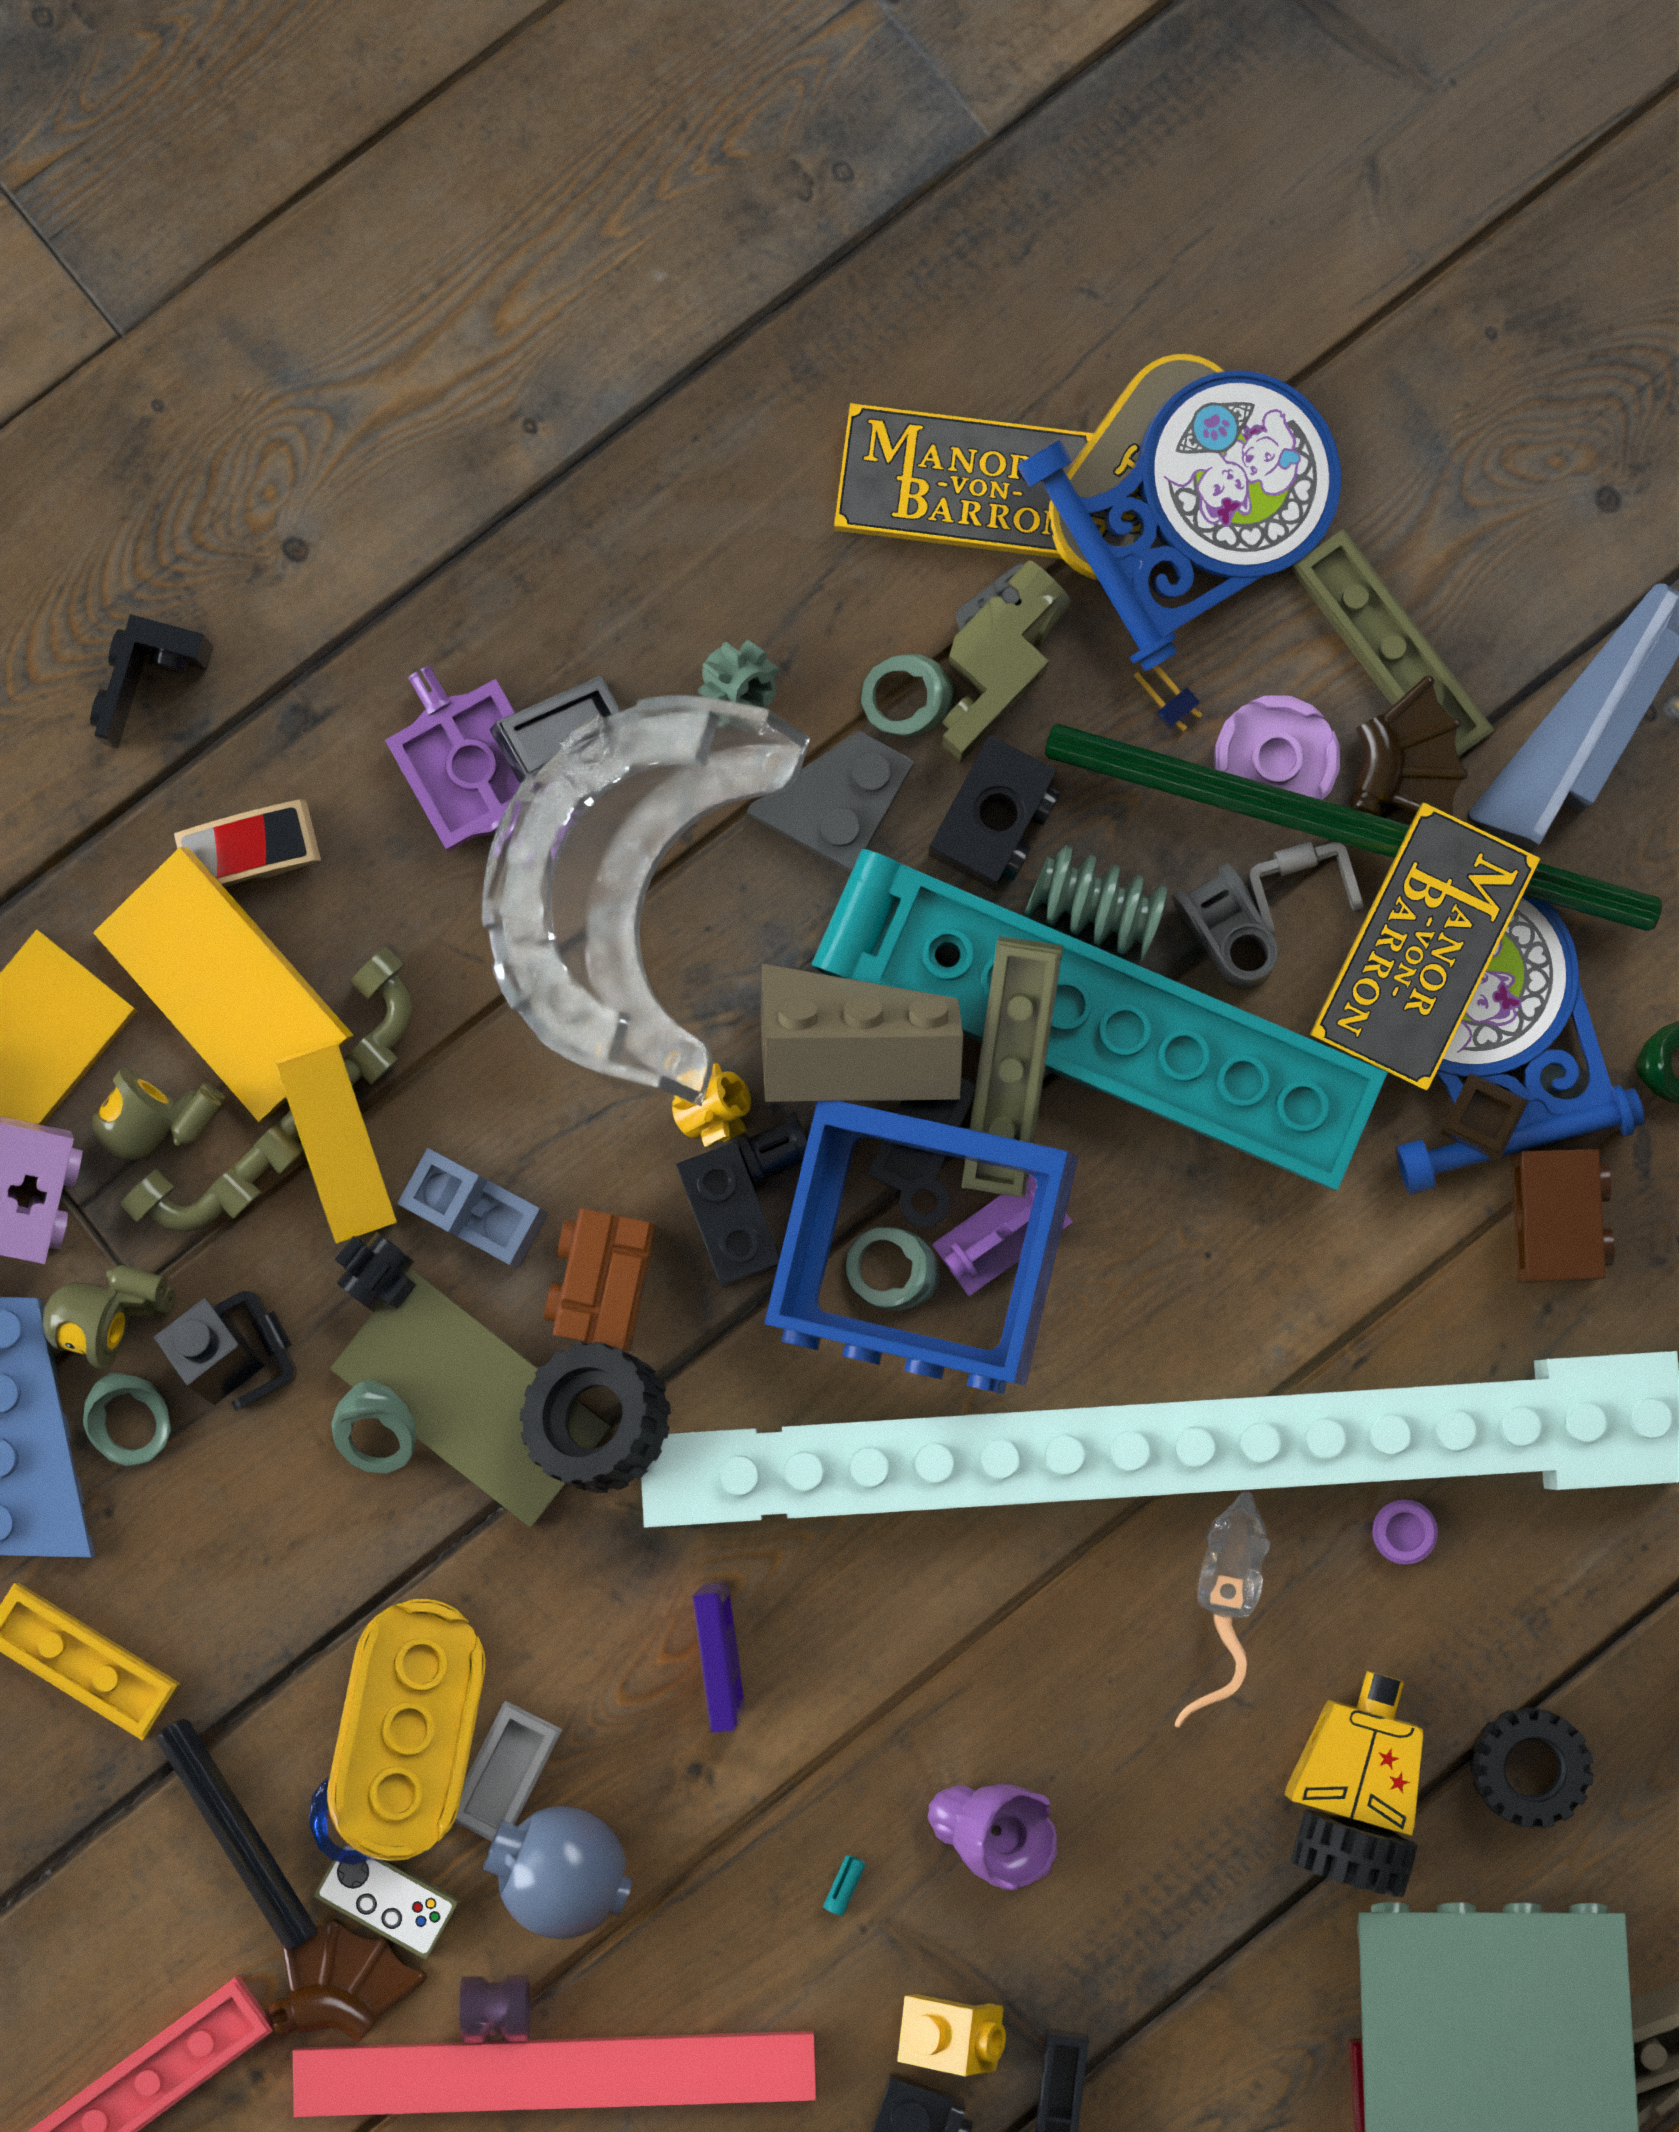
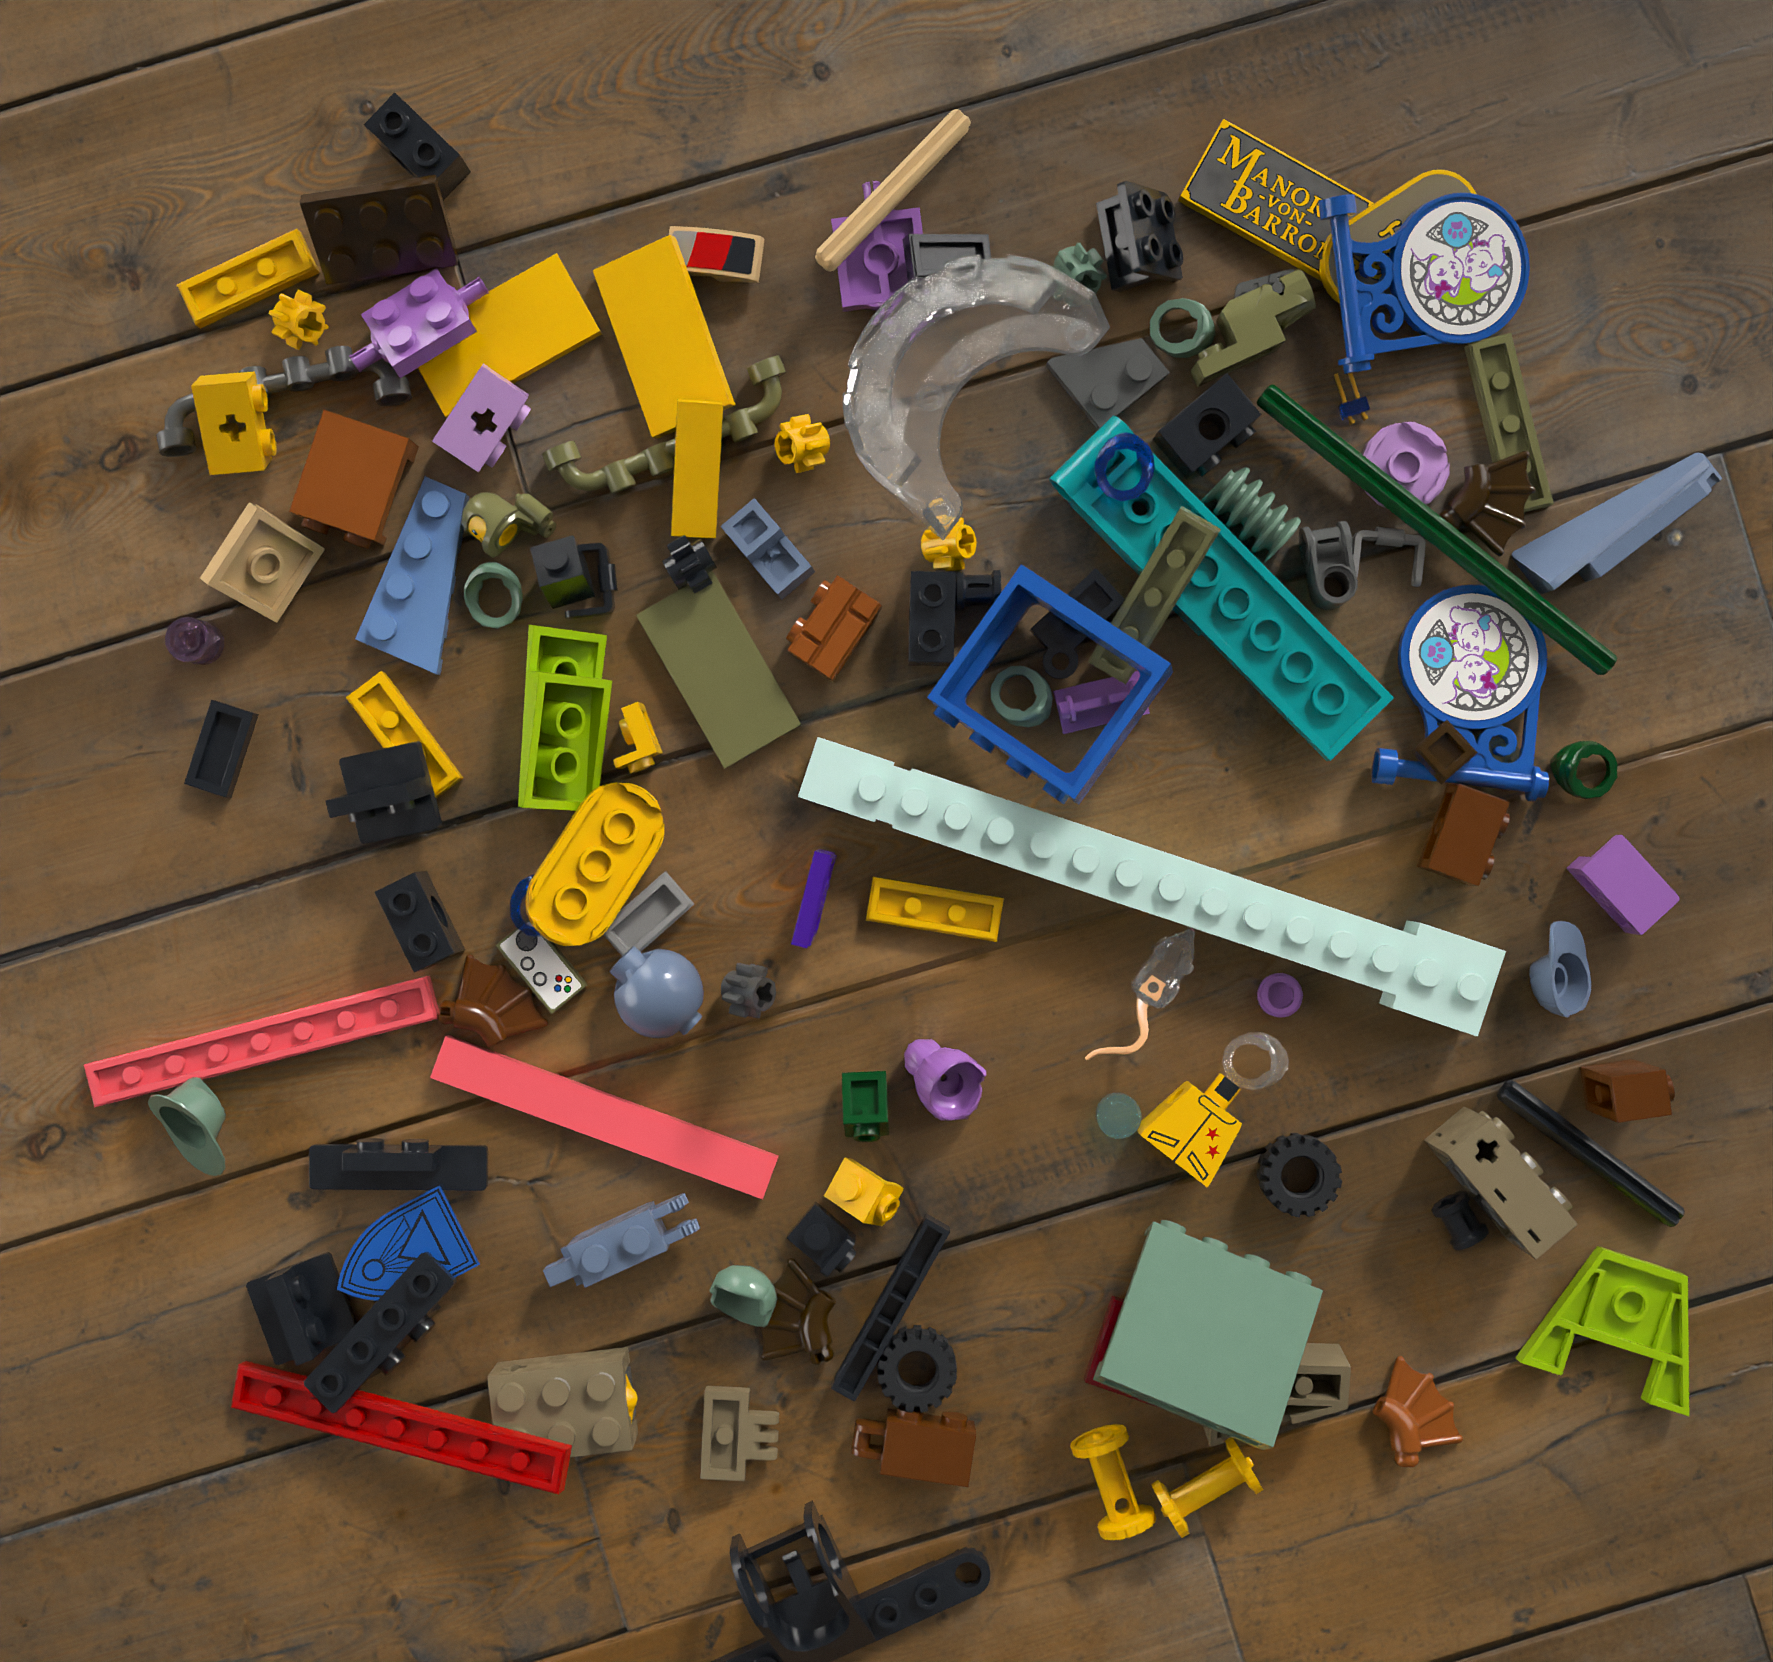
camera: 25 degrees right, 5 degrees up
black bracket [90,614,214,748] -> none
olive piece [91,1066,225,1161] -> none
black axle [156,1719,317,1951] -> none
sand green piece [331,1379,416,1474] -> none
clear purple wheel [460,1974,531,2043] -> none
black tyre [520,1342,671,1493] -> none
dark tan wedge [761,964,963,1102] -> none
teal piece [823,1855,865,1916] -> none
black tyre [1291,1810,1418,1897] -> none
tile [1309,803,1540,1091] -> none
none -> black bracket [325,741,442,844]
none -> black brick [374,871,465,973]
none -> lime slope [518,625,612,811]
none -> yellow bracket [613,702,663,774]
none -> dark grey gear [721,963,776,1019]
none -> yellow gear [775,414,830,473]
none -> tan axle [815,109,971,272]
none -> dark green bracket [842,1071,889,1142]
none -> yellow tile [866,877,1004,942]
none -> clear blue piece [1094,432,1155,501]
none -> black bracket [1096,181,1183,292]
none -> clear light blue tile [1096,1093,1142,1139]
none -> clear piece [1222,1032,1289,1091]

